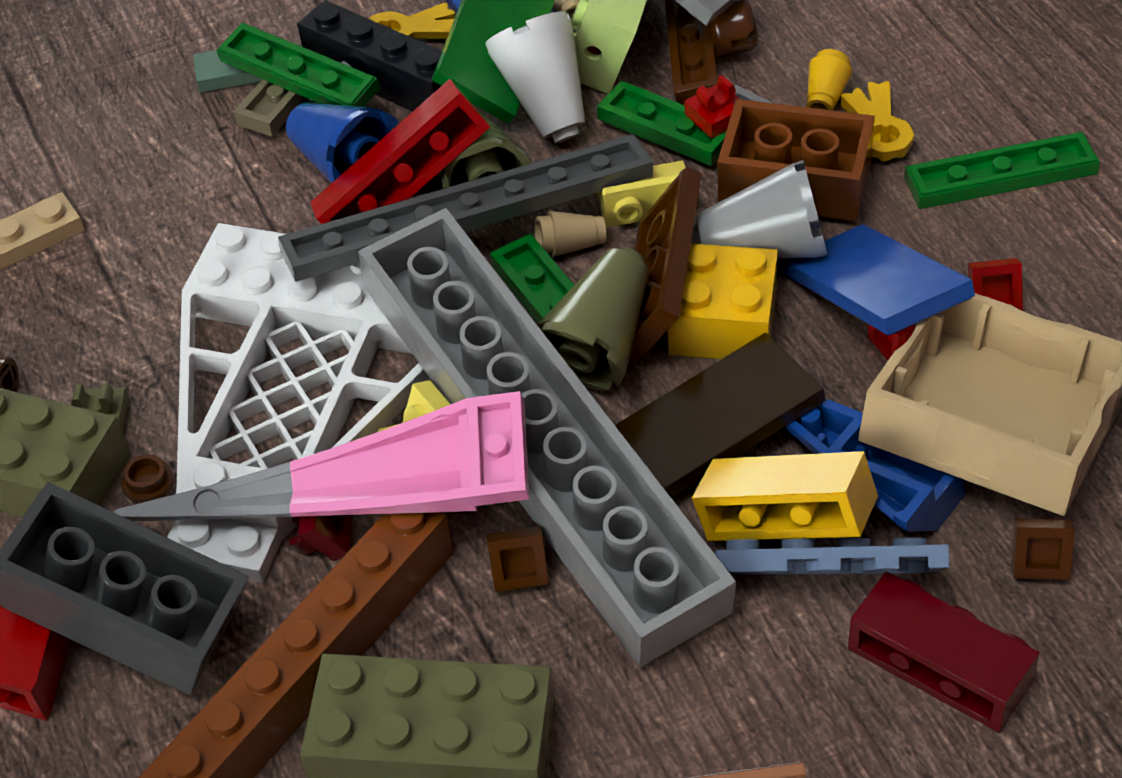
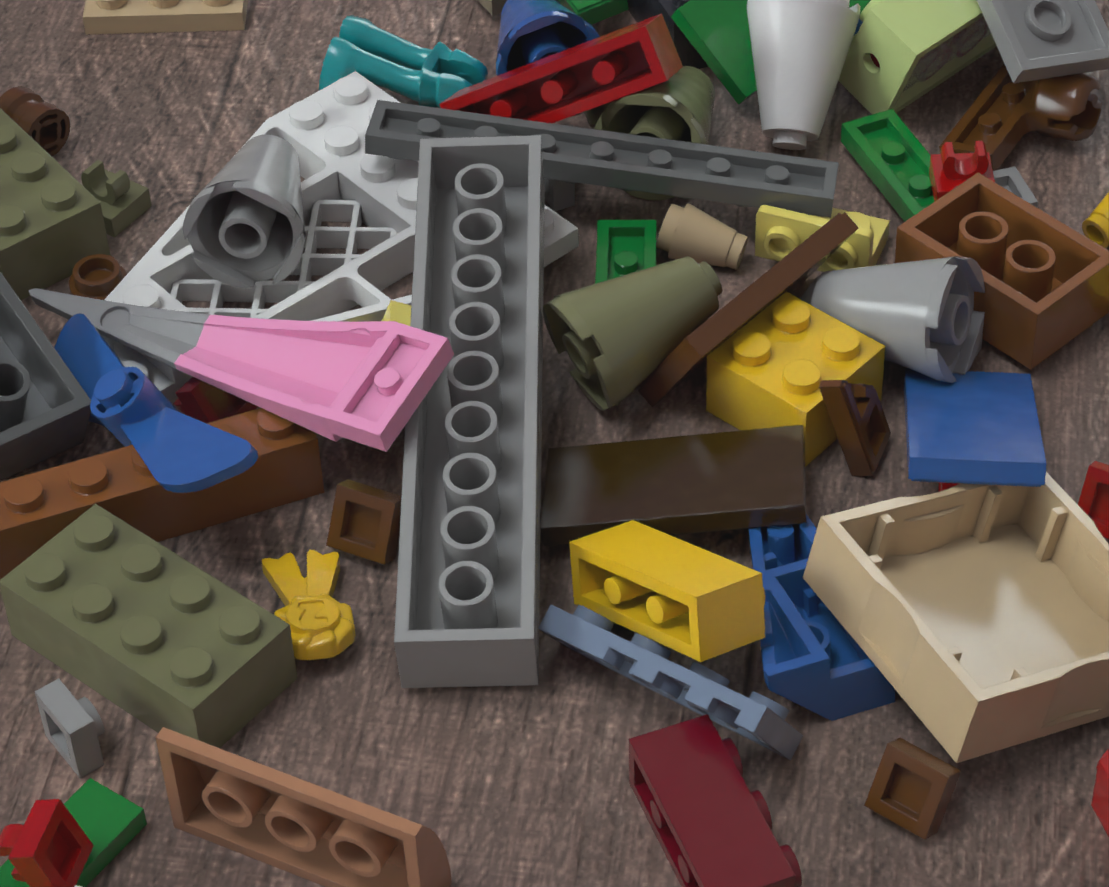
camera: 30 degrees right, 5 degrees down
none -> blue piece [54,313,258,493]
none -> light grey cone [183,135,305,288]
none -> yellow piece [262,549,356,660]
none -> teal piece [319,15,488,108]
none -> reddish brown tile [819,380,891,476]

